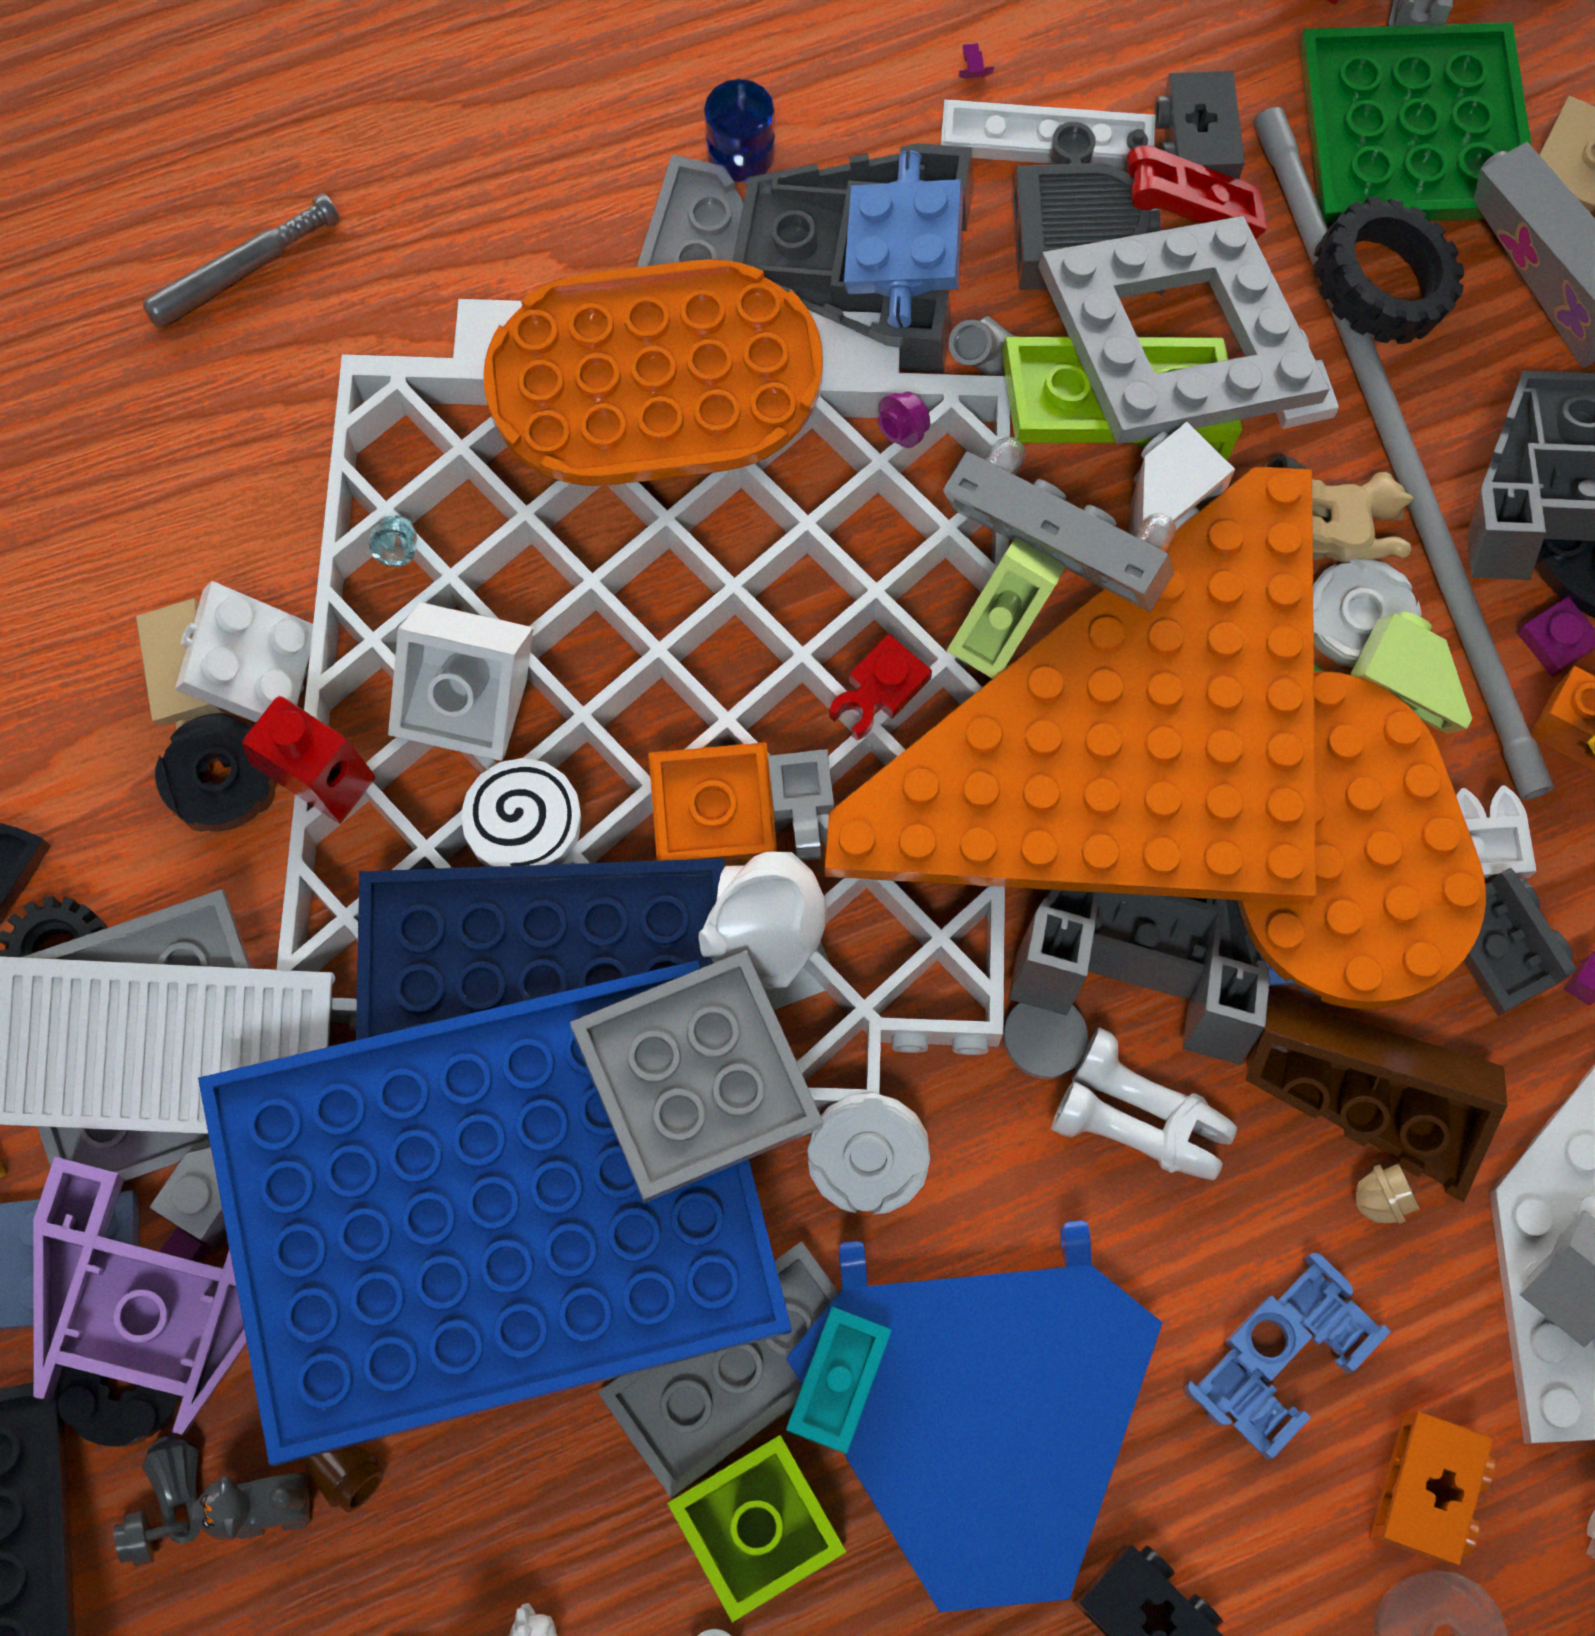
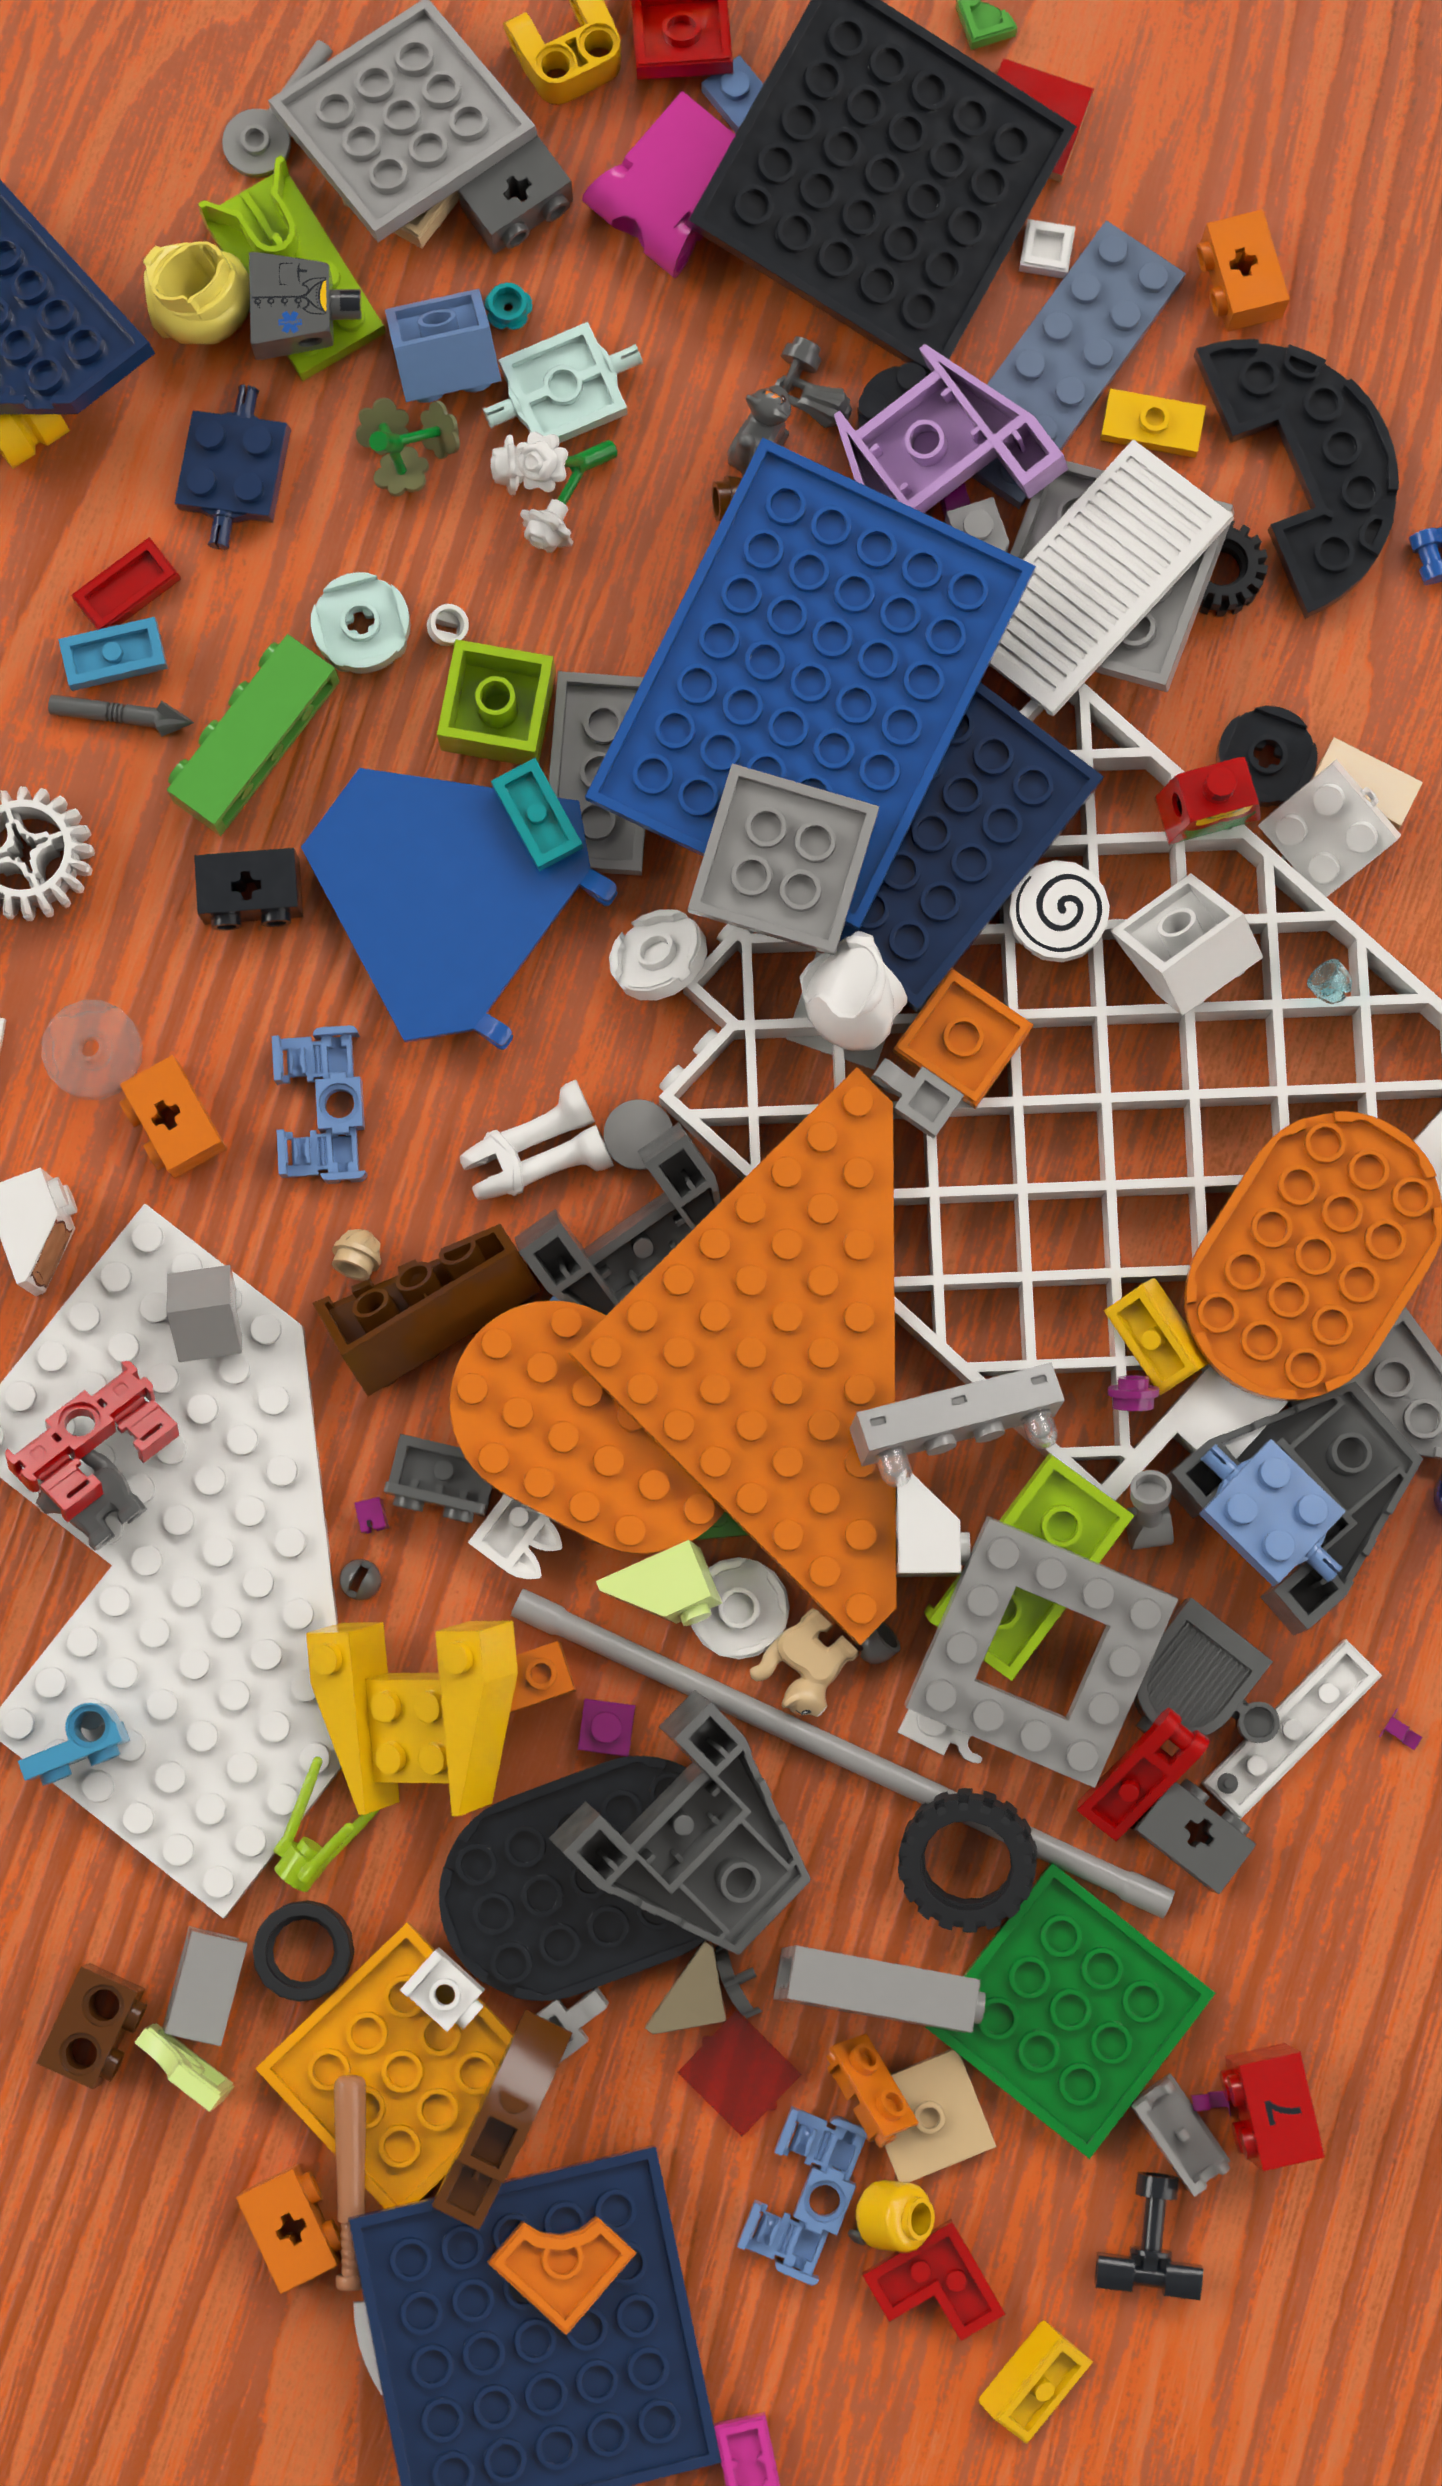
camera: 130 degrees right, 10 degrees up
red plate [829,634,932,741] -> none
yellowish green slope [946,536,1065,679] -> none
none -> yellow slope [1104,1278,1208,1395]

